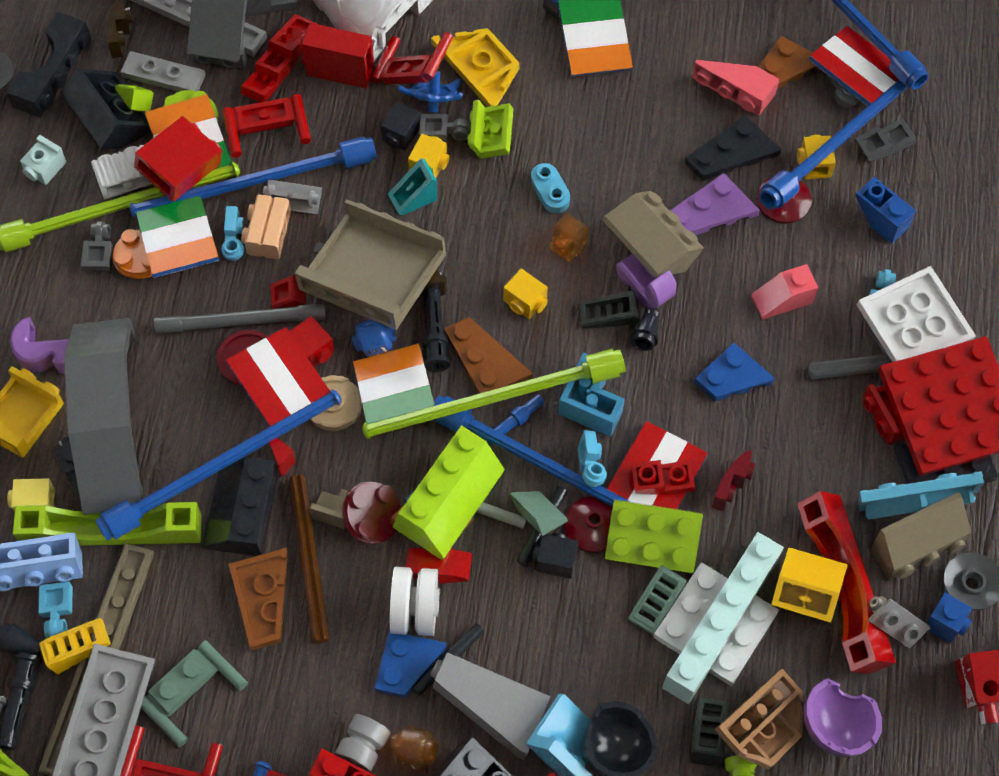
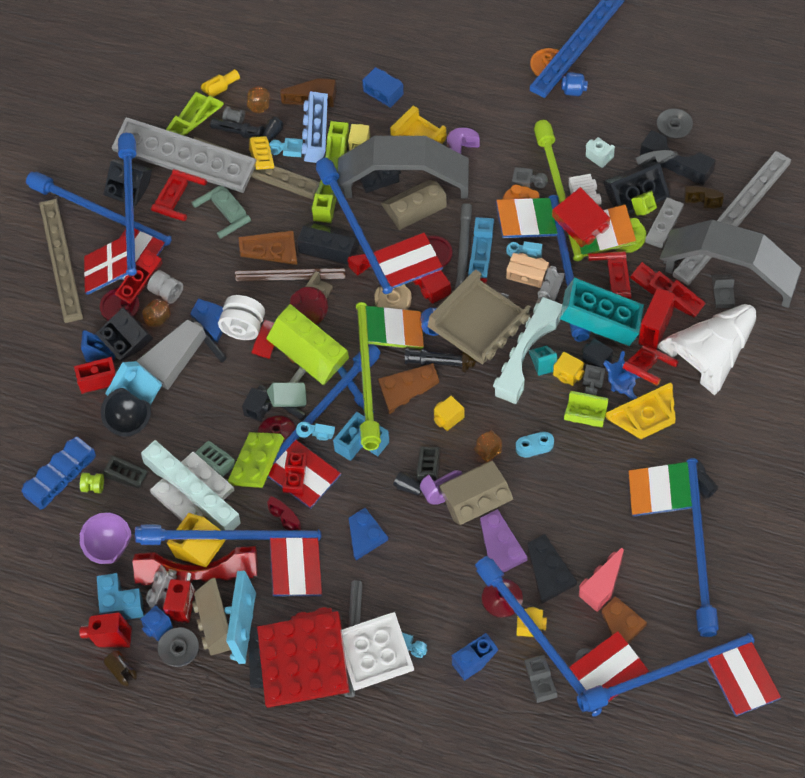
camera: 105 degrees right, 5 degrees down
medium nougat wedge [715,669,803,770] -> none
coral slope [751,264,818,320] -> none
none -> dark azure brick [97,573,144,620]
none -> flag [135,524,322,596]
none -> red torso [163,571,195,623]
none -> dark tan slope [381,180,447,230]
none -> dark azure slope [468,217,494,278]
none -> light aqua arch [493,297,562,404]
none -> teal brick [560,278,644,346]
none -> dark grey slope [636,150,678,165]

